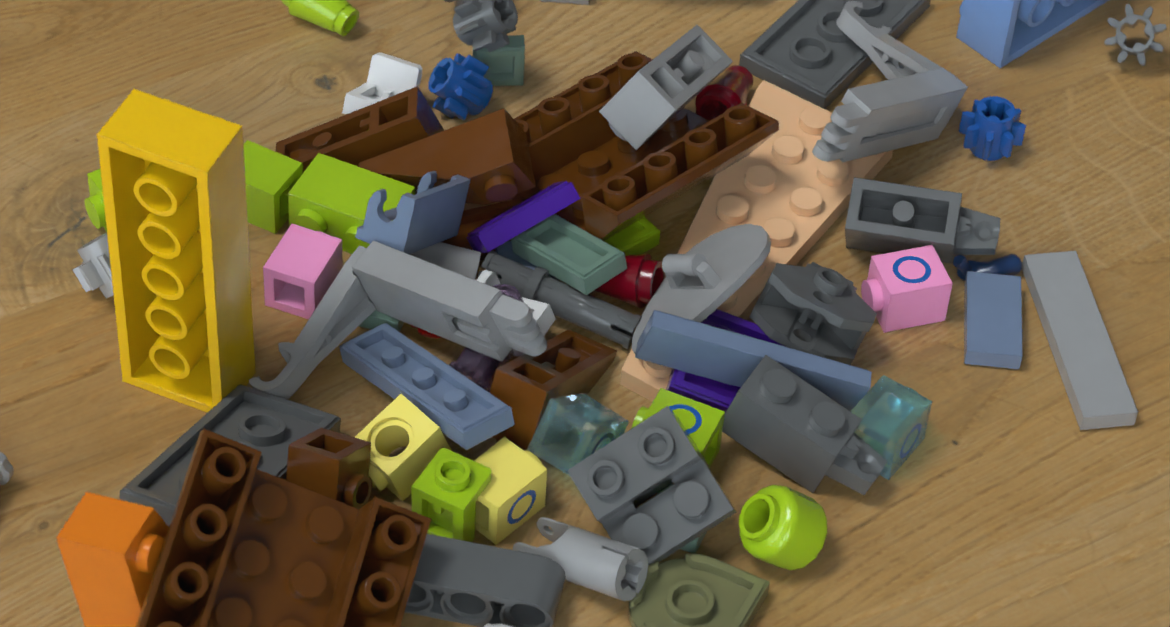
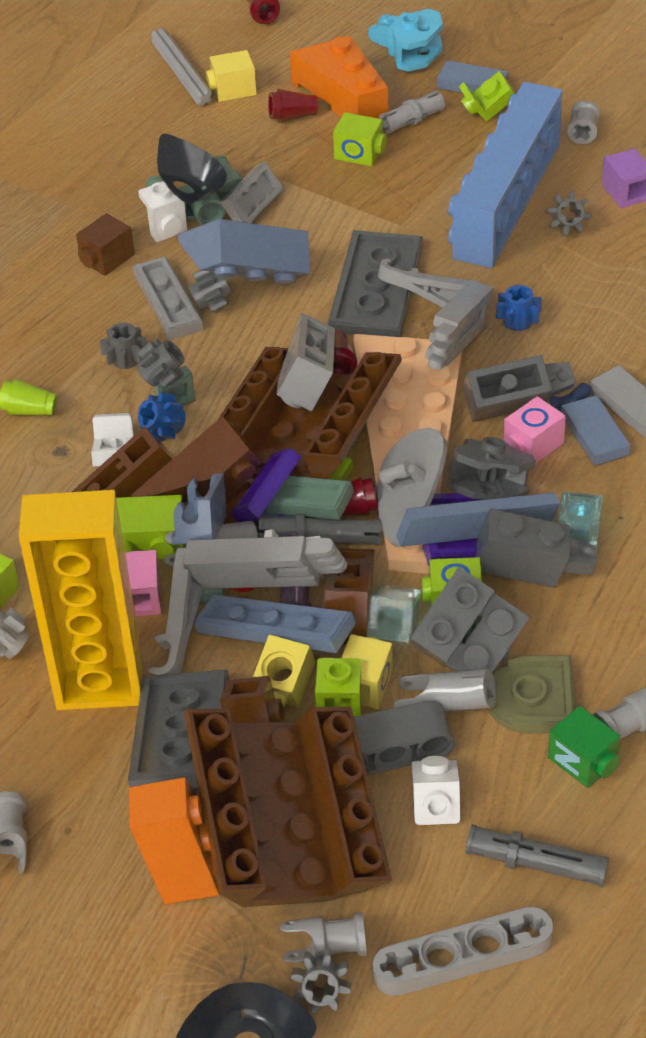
camera: 20 degrees left, 0 degrees up
lime head [739,485,827,570] -> none

